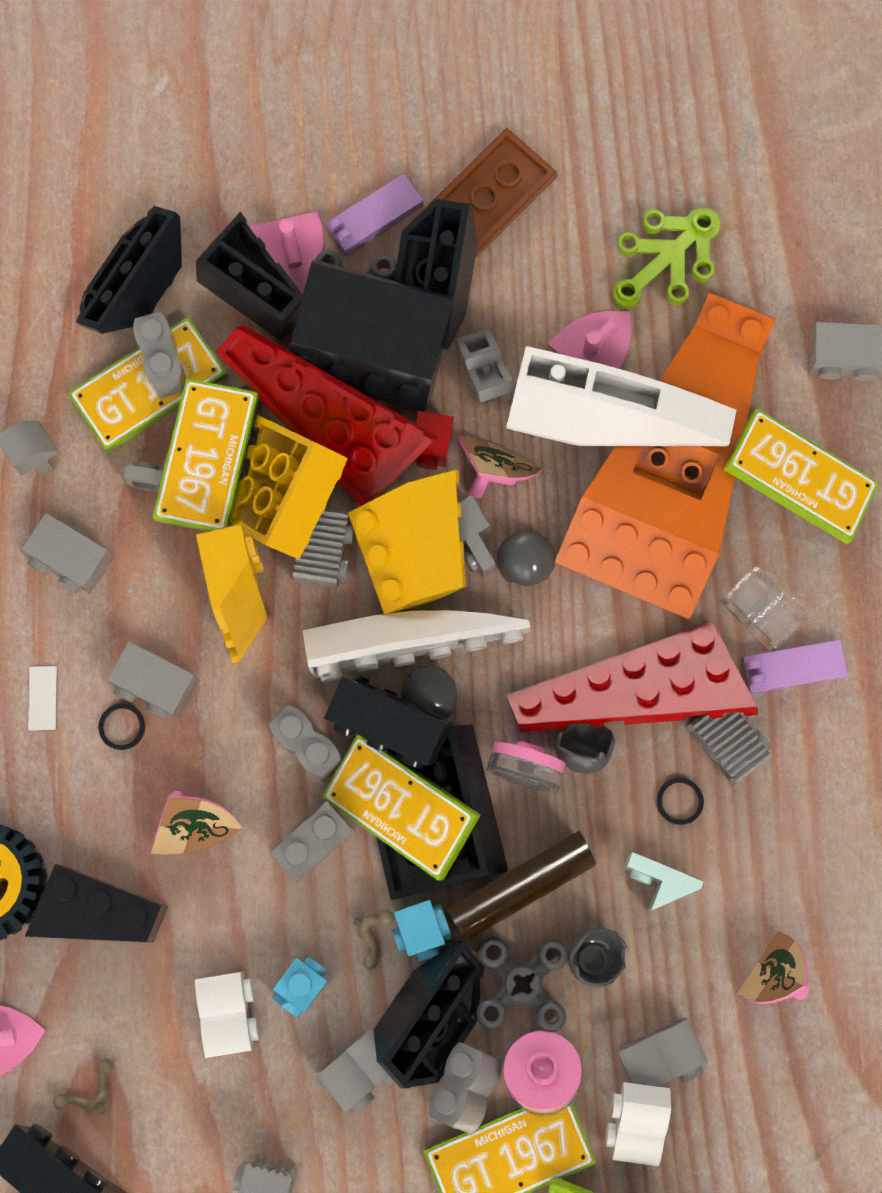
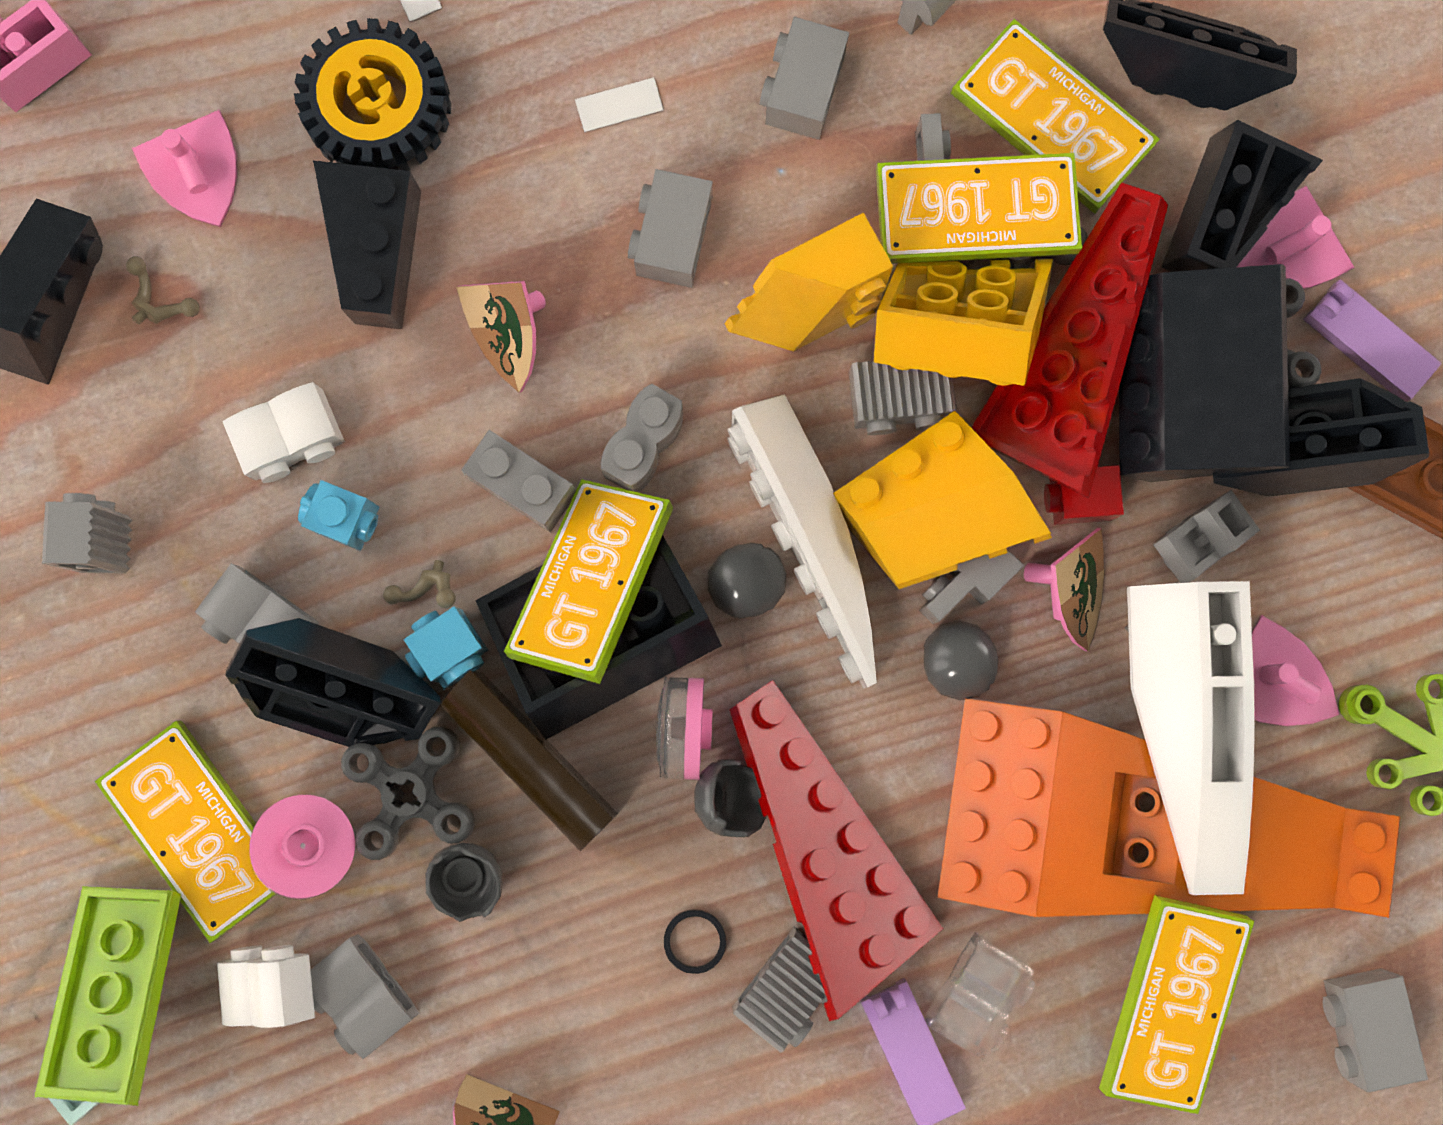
camera: 75 degrees right, 5 degrees up
black piece [98,704,145,750] -> none
light grey brick [133,312,186,399] -> none
black wedge [324,675,453,769] -> none
light grey brick [429,1042,502,1134] -> none
light aqua slope [623,852,703,911] -> none

